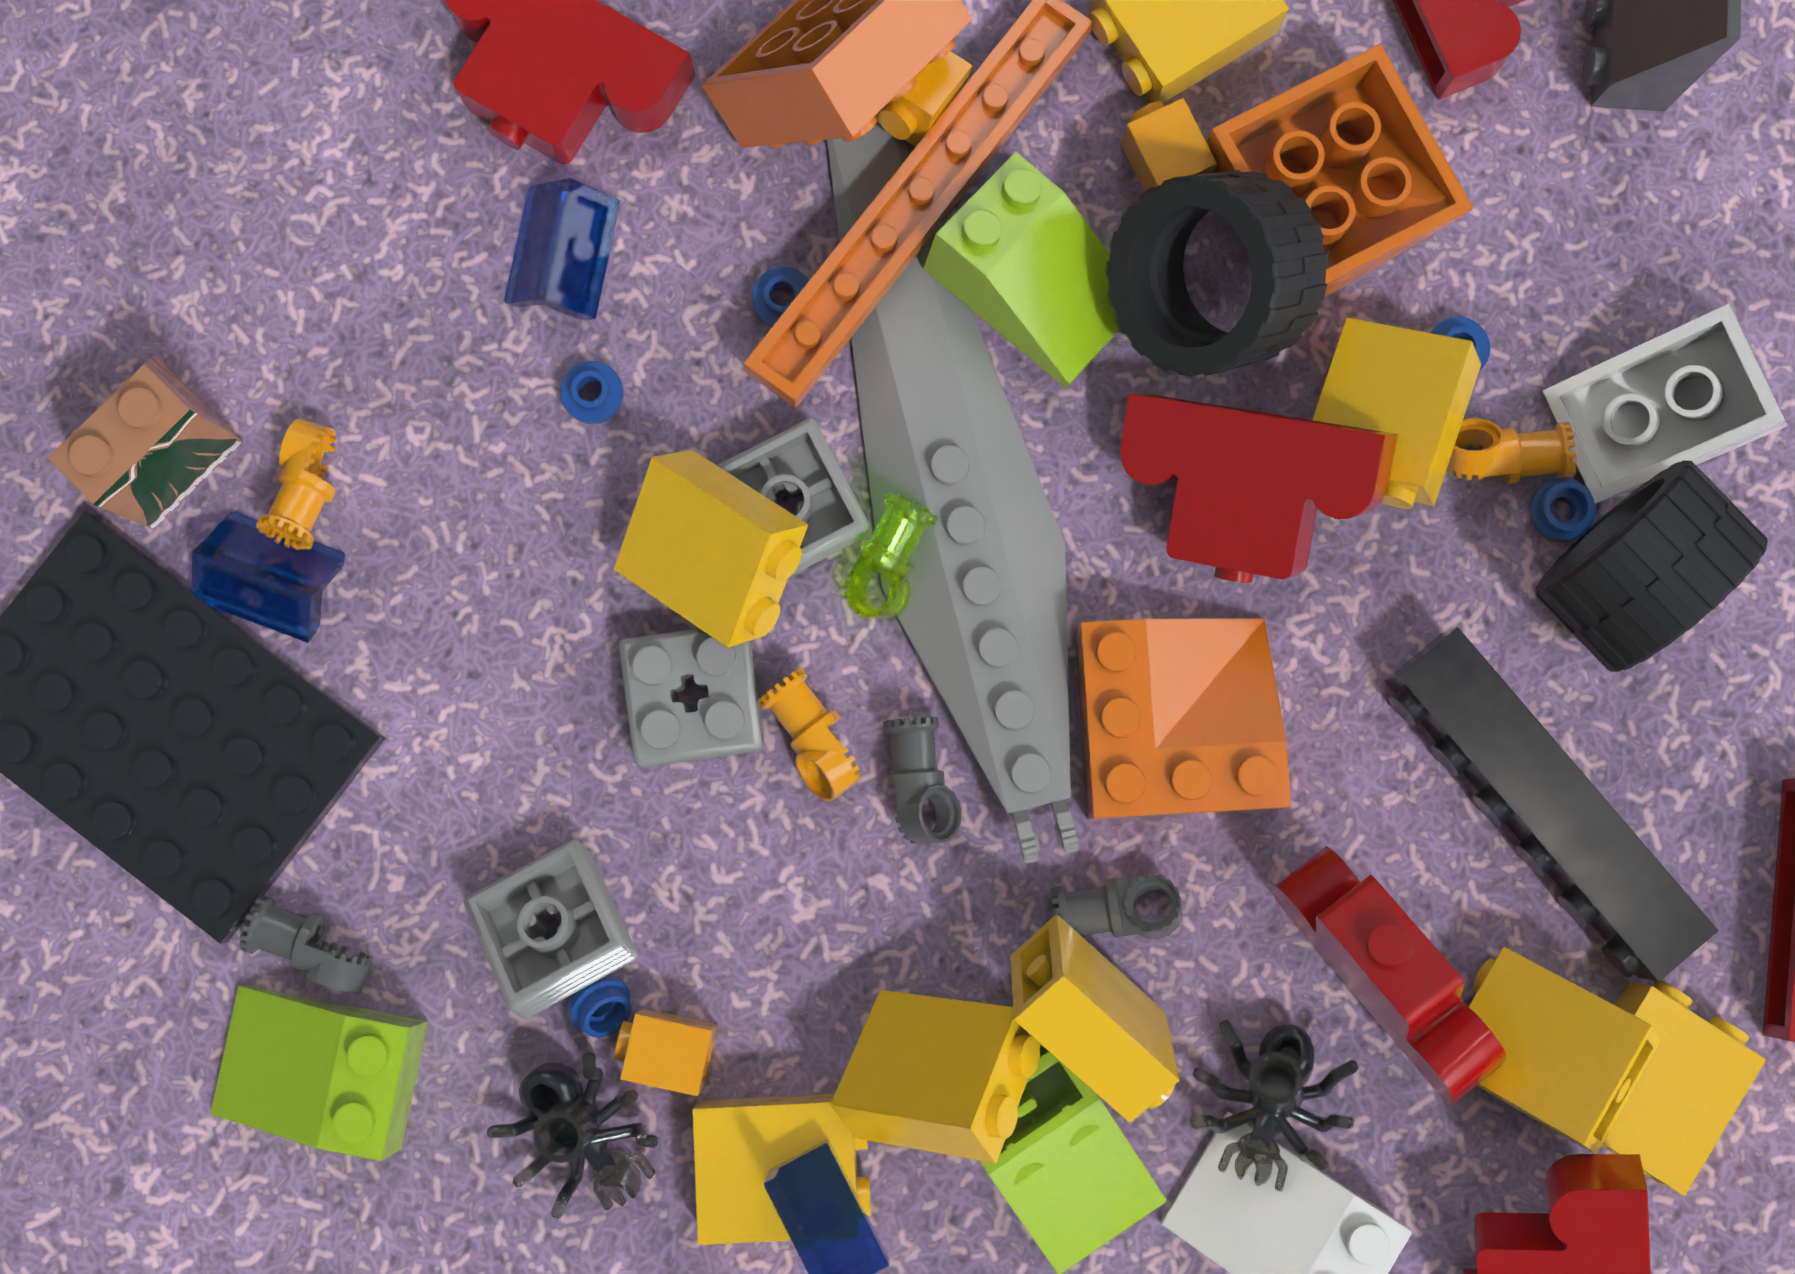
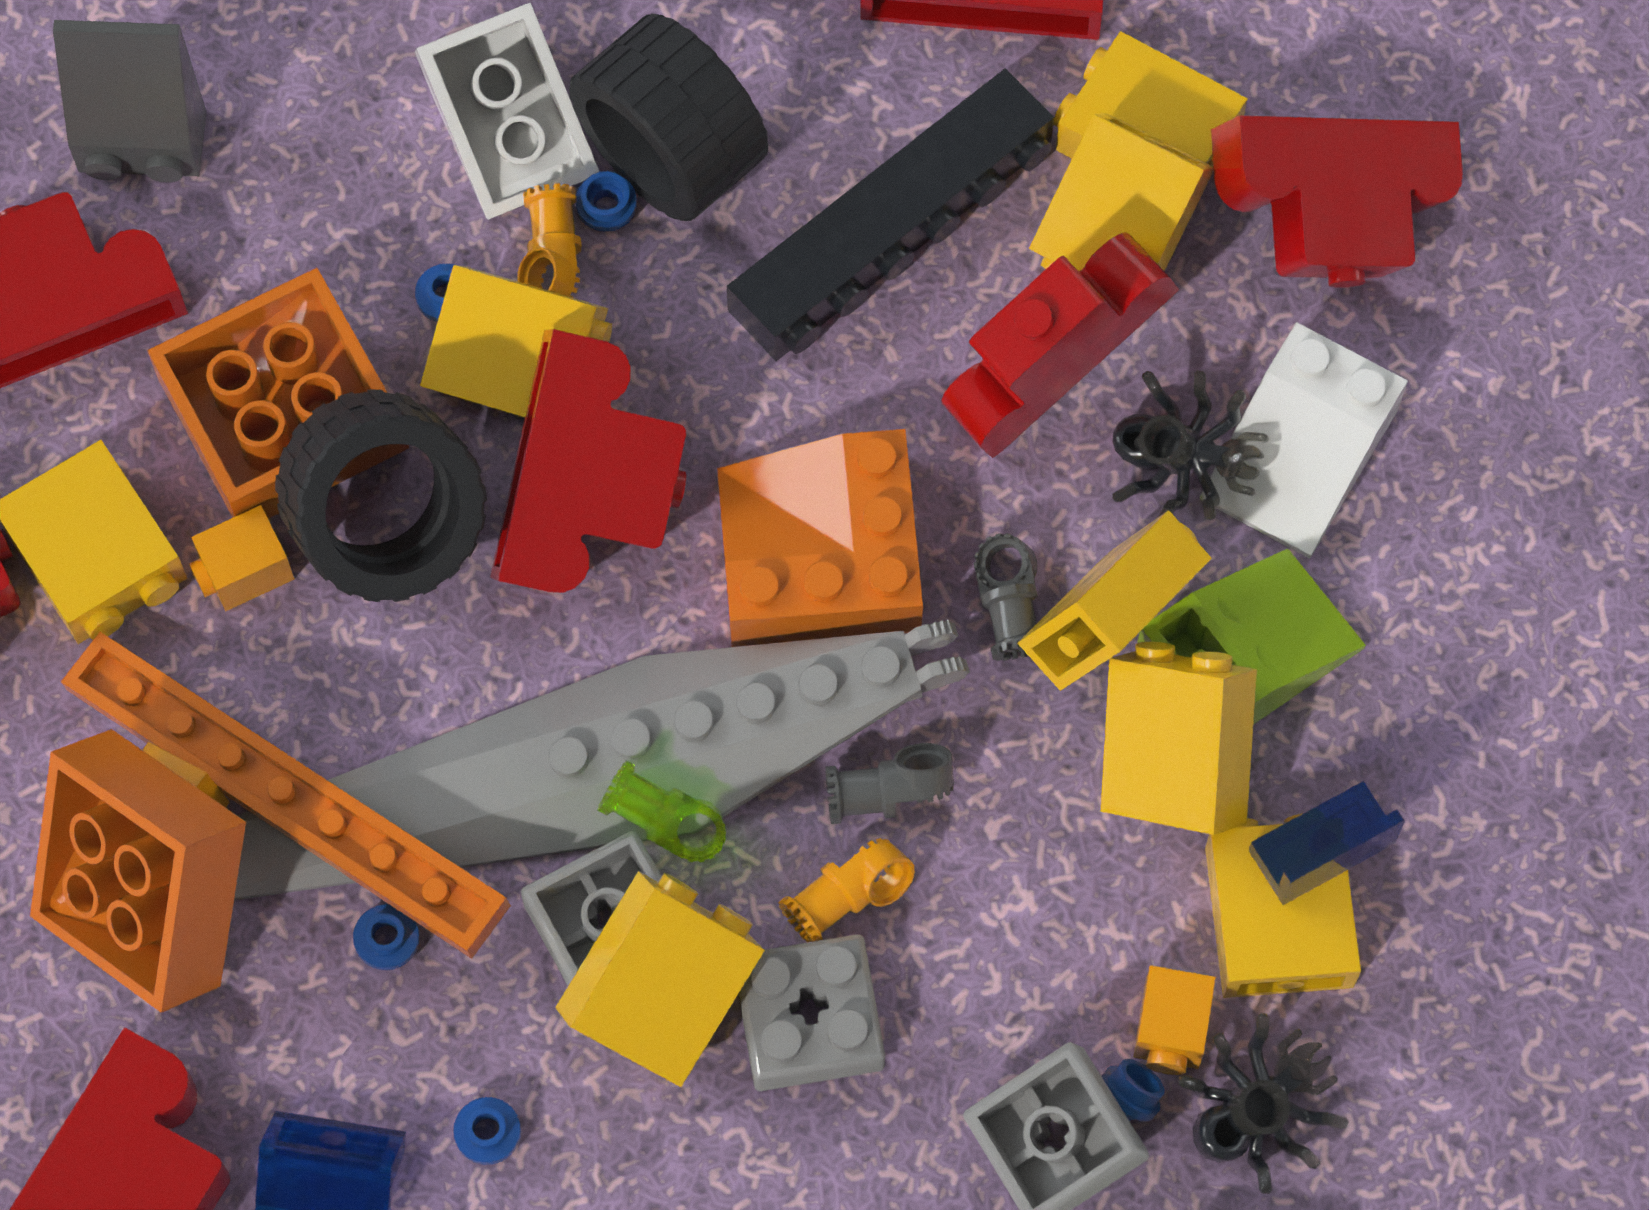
camera: 95 degrees left, 15 degrees down
lime slope [923,152,1120,389] -> none

